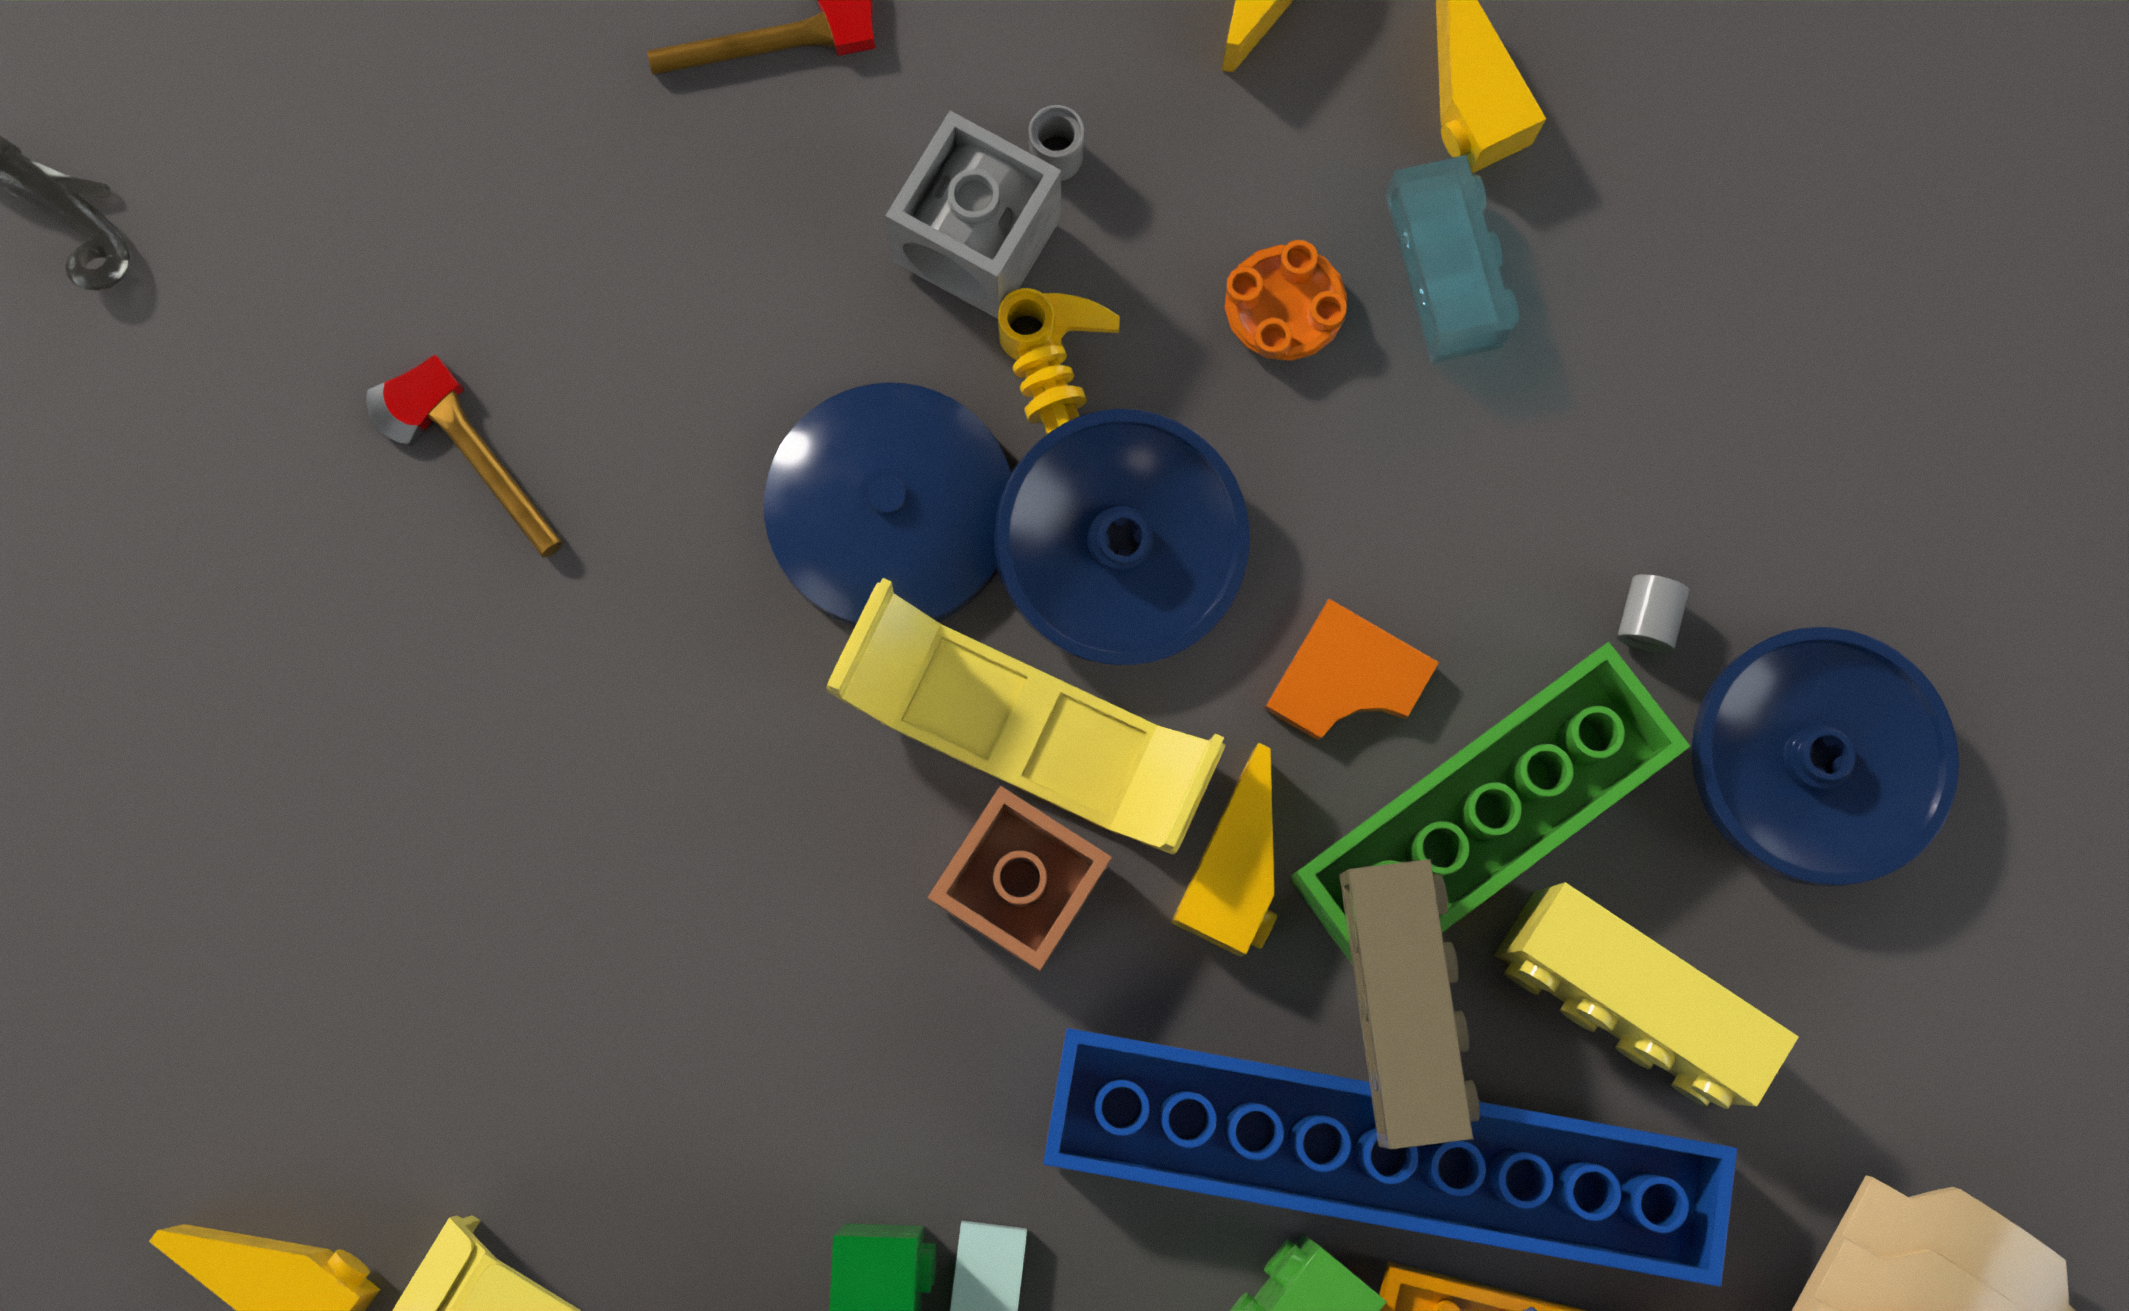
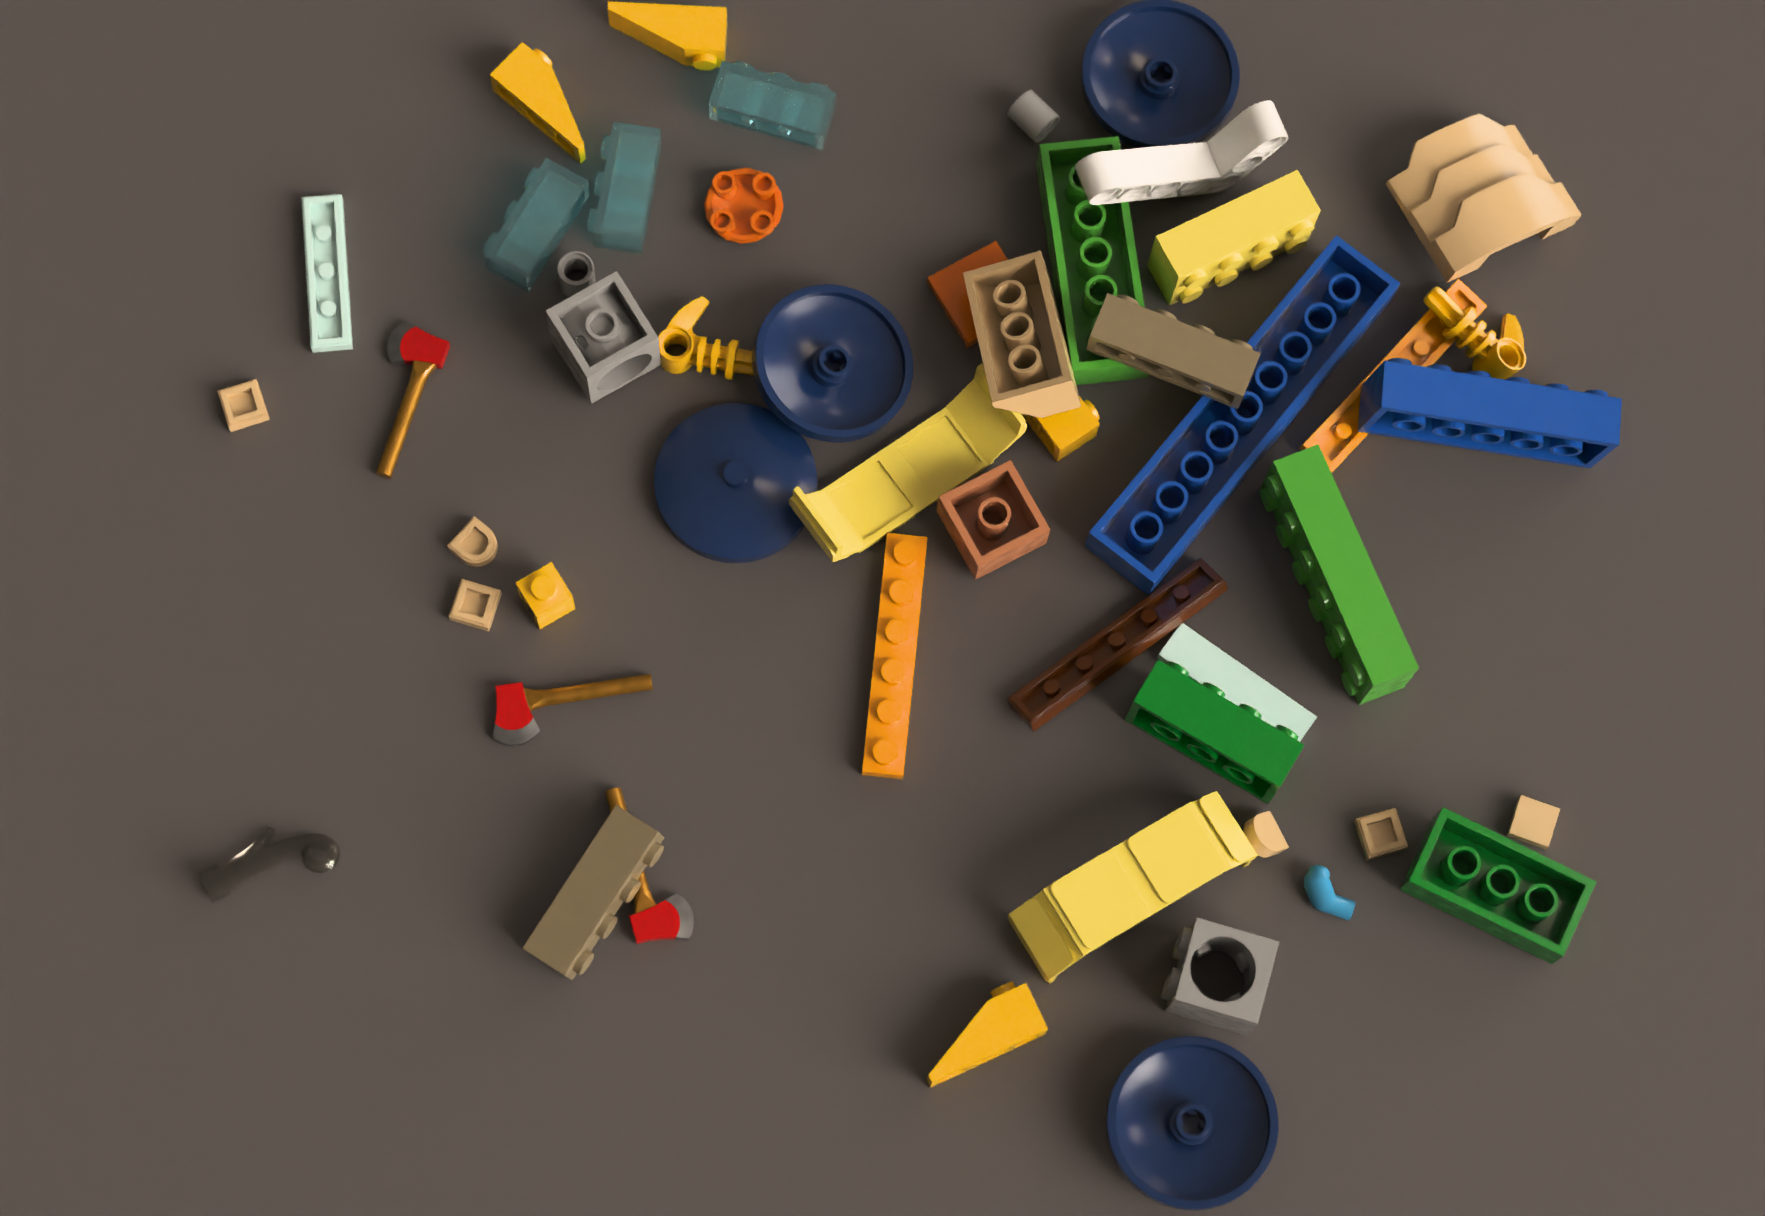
camera: 65 degrees left, 5 degrees down
none -> tan tile [447,516,498,567]
none -> tan tile [449,579,502,632]
none -> clear light blue brick [483,158,590,293]
none -> yellow brick [516,562,575,629]
none -> dark tan brick [523,805,665,980]
none -> clear light blue brick [587,122,662,254]
none -> piece [605,787,694,944]
none -> light orange plate [862,533,928,779]
none -> tan slope [963,250,1081,418]
none -> reddish brown tile [1007,558,1228,732]
none -> white beam [1075,100,1289,205]

